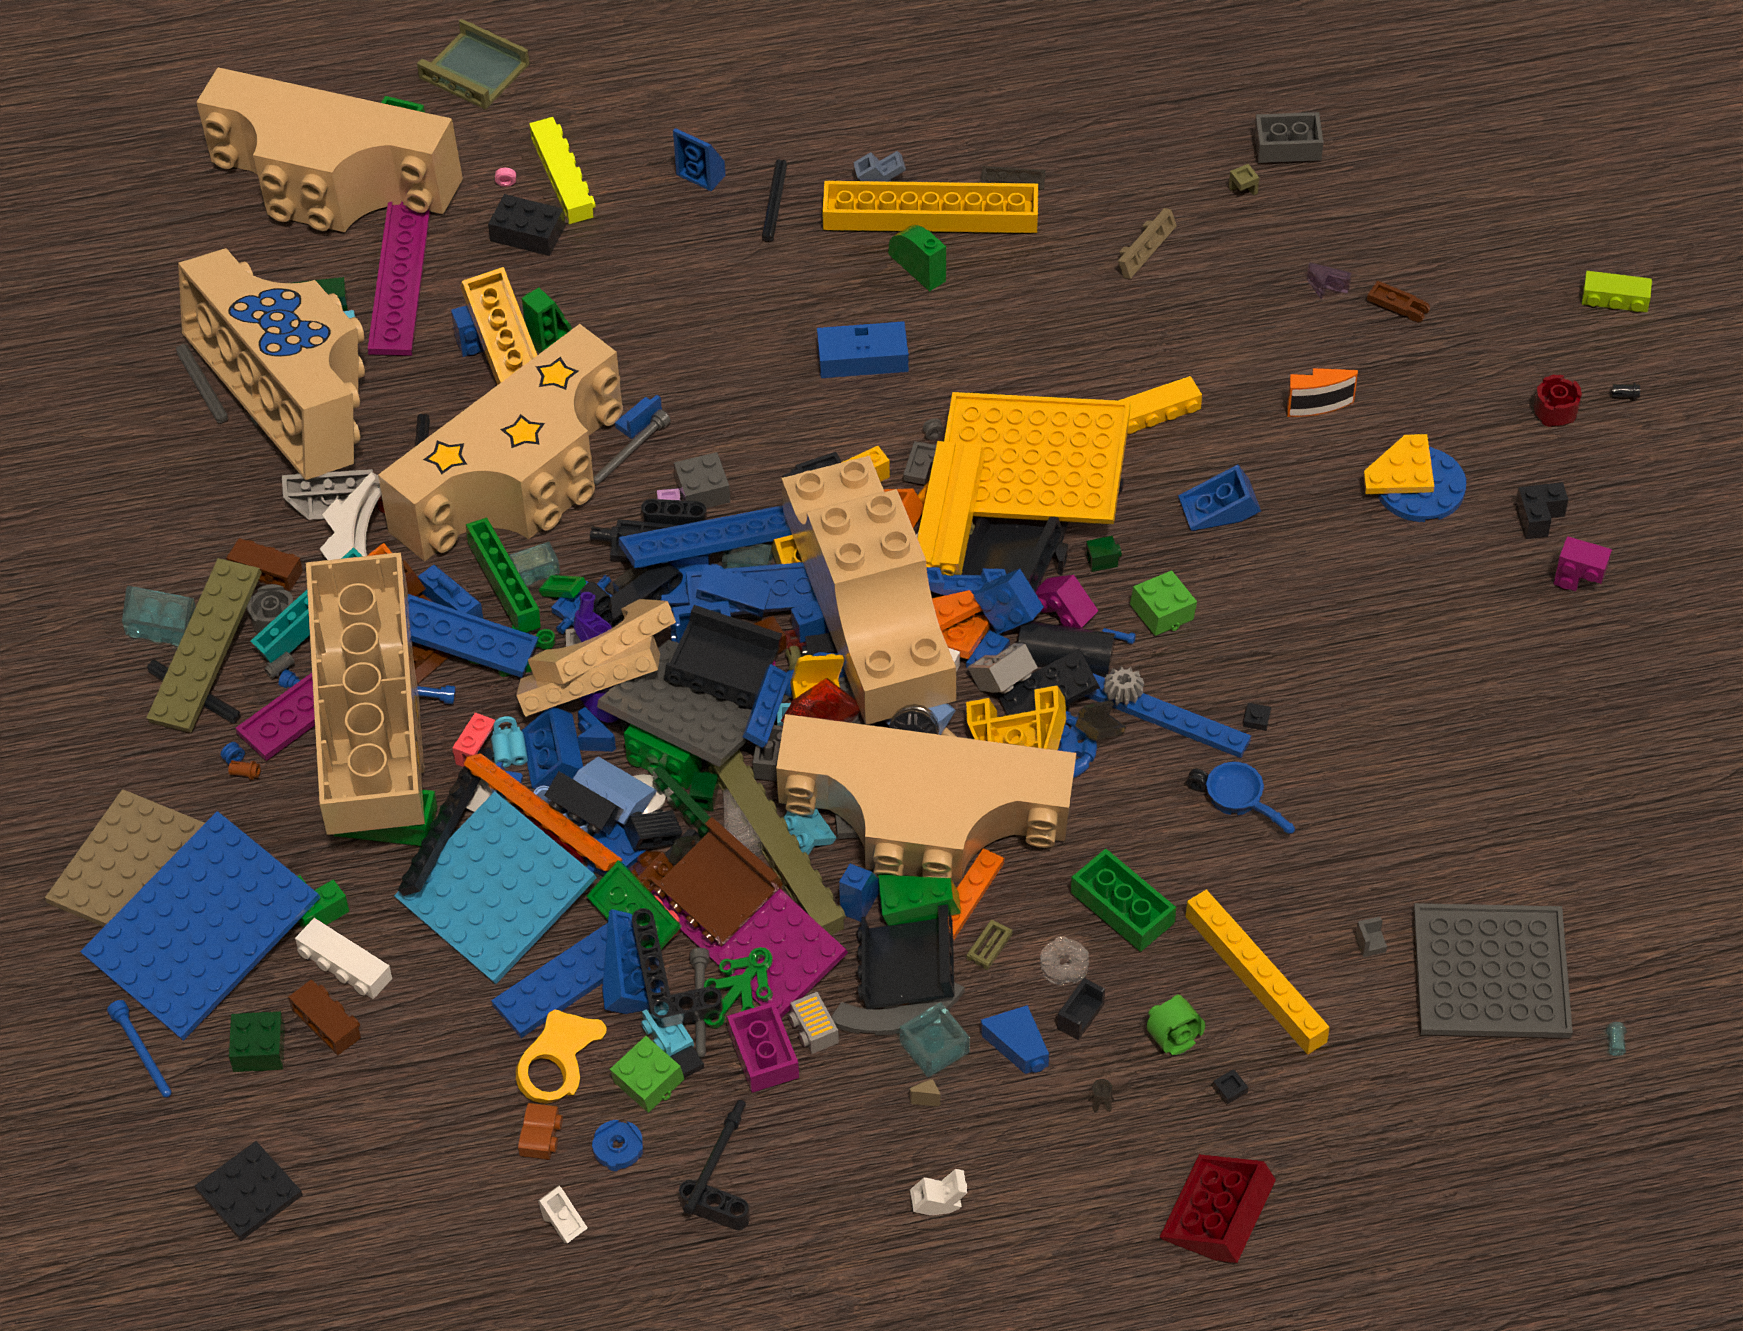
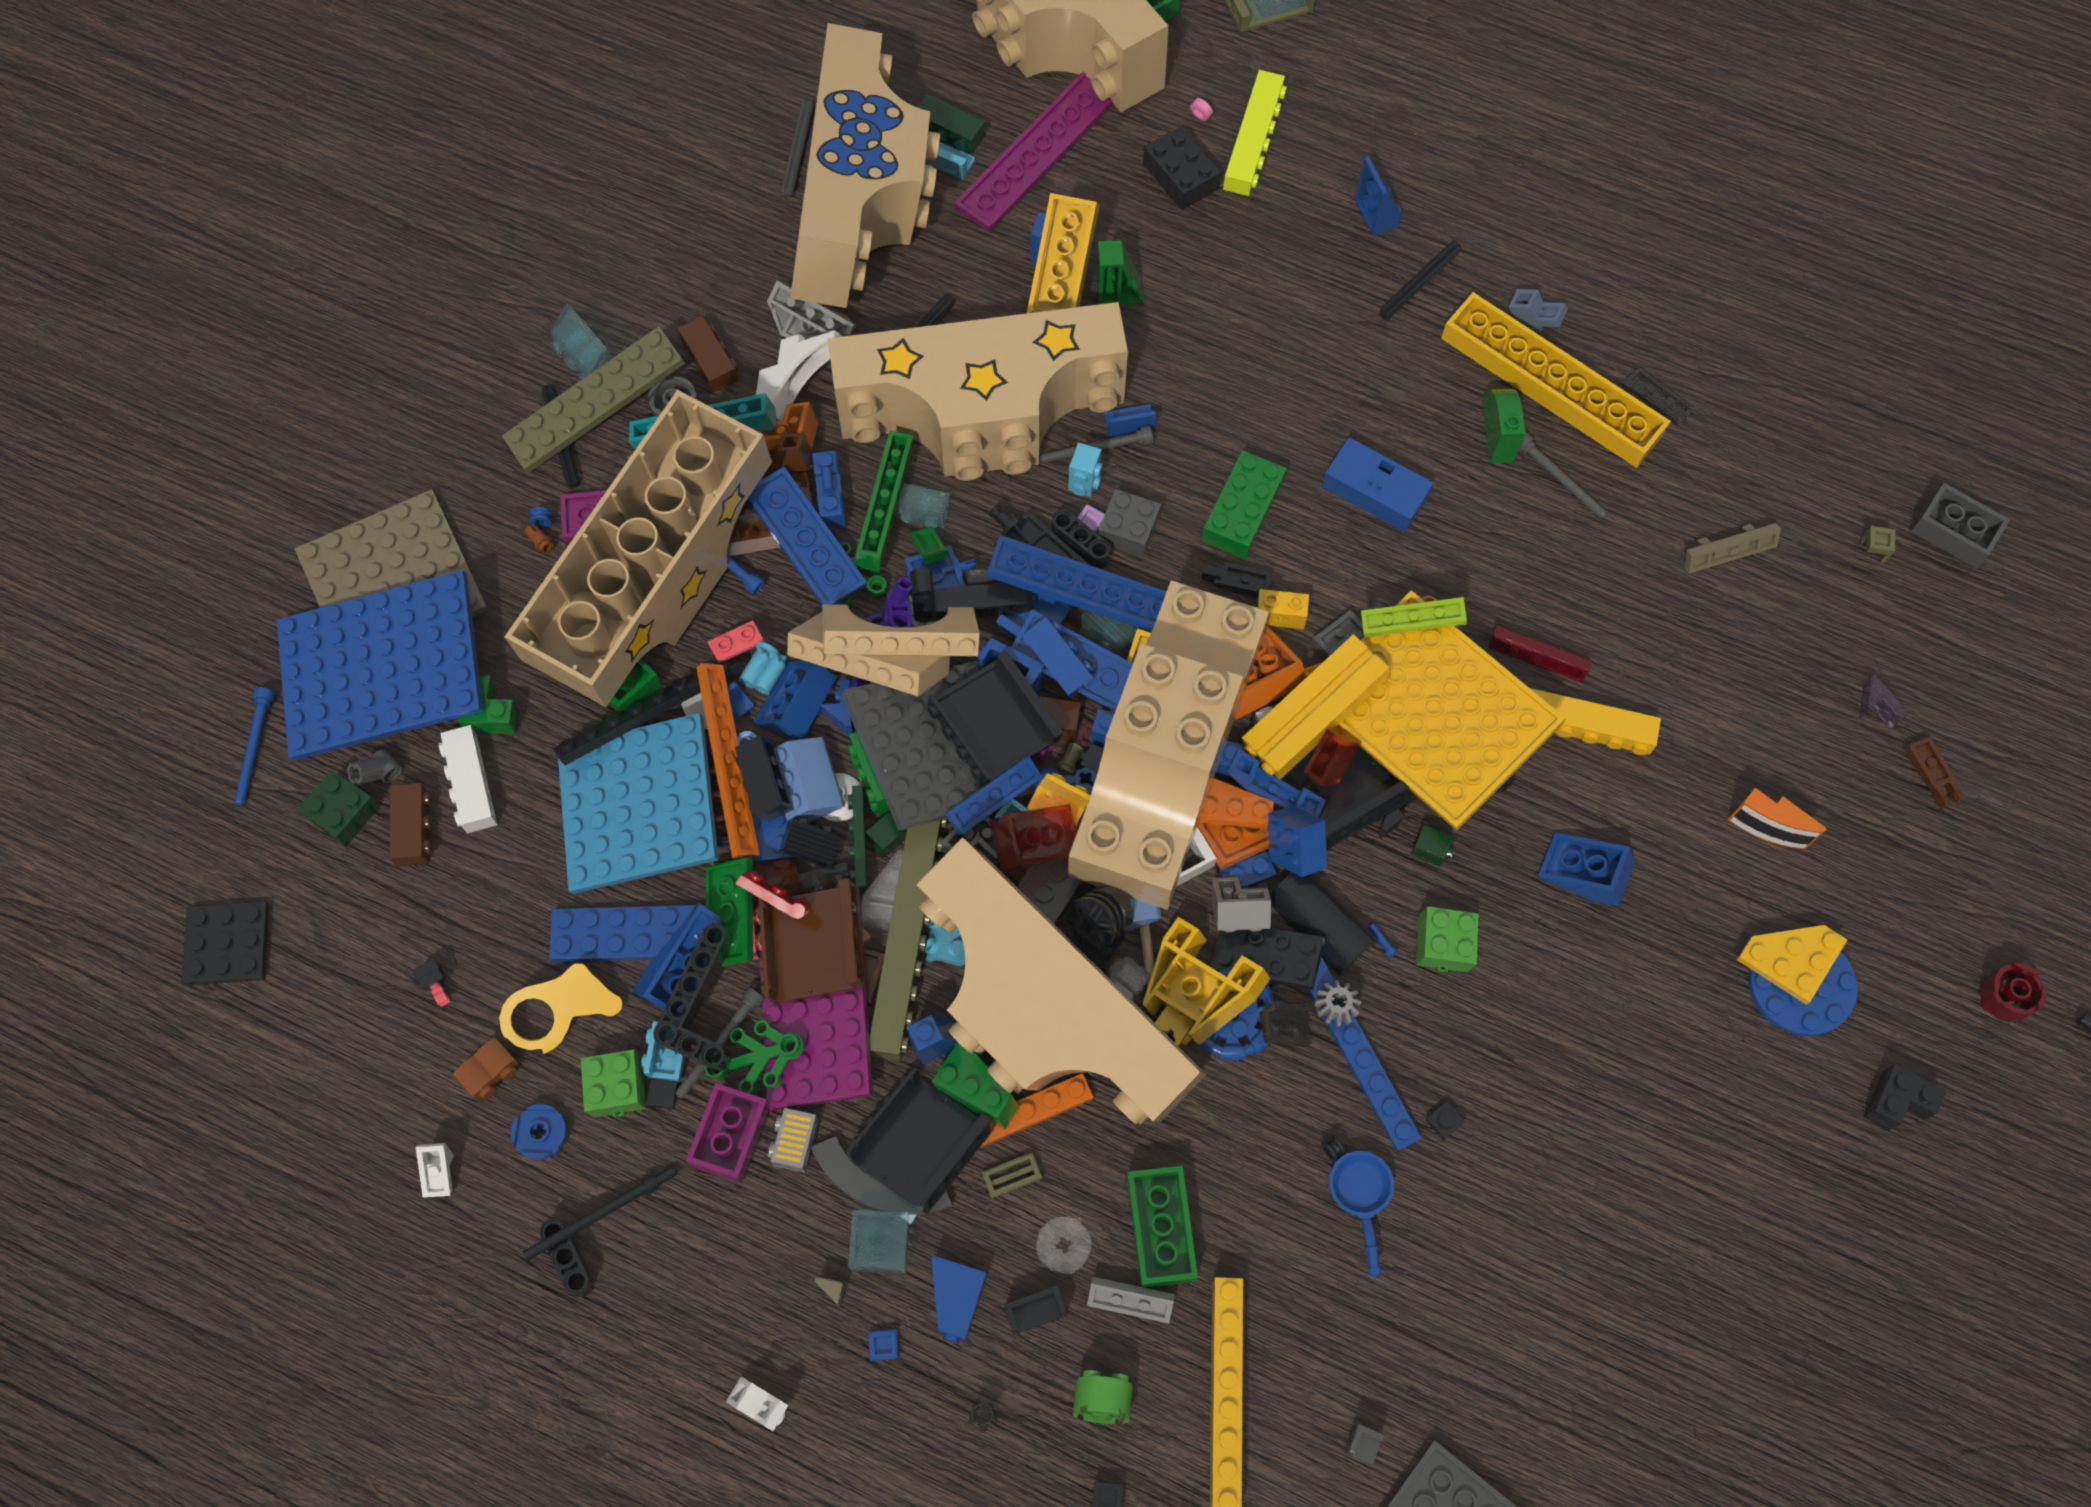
camera: 35 degrees right, 15 degrees up
magenta brick [1036,574,1098,628] -> none
magenta brick [1554,536,1612,591] -> none
none -> dark grey piece [347,749,402,784]
none -> black piece [412,959,451,1007]
none -> plate [736,871,810,919]
none -> blue tile [868,1329,899,1362]
none -> medium azure brick [1068,443,1103,497]
none -> light grey plate [1087,1277,1175,1324]
none -> green brick [1202,450,1287,560]
none -> clear red brick [1303,728,1362,786]
none -> lime plate [1361,597,1467,638]
none -> dark red brick [1488,625,1592,682]
none -> dark grey piece [1518,433,1607,518]

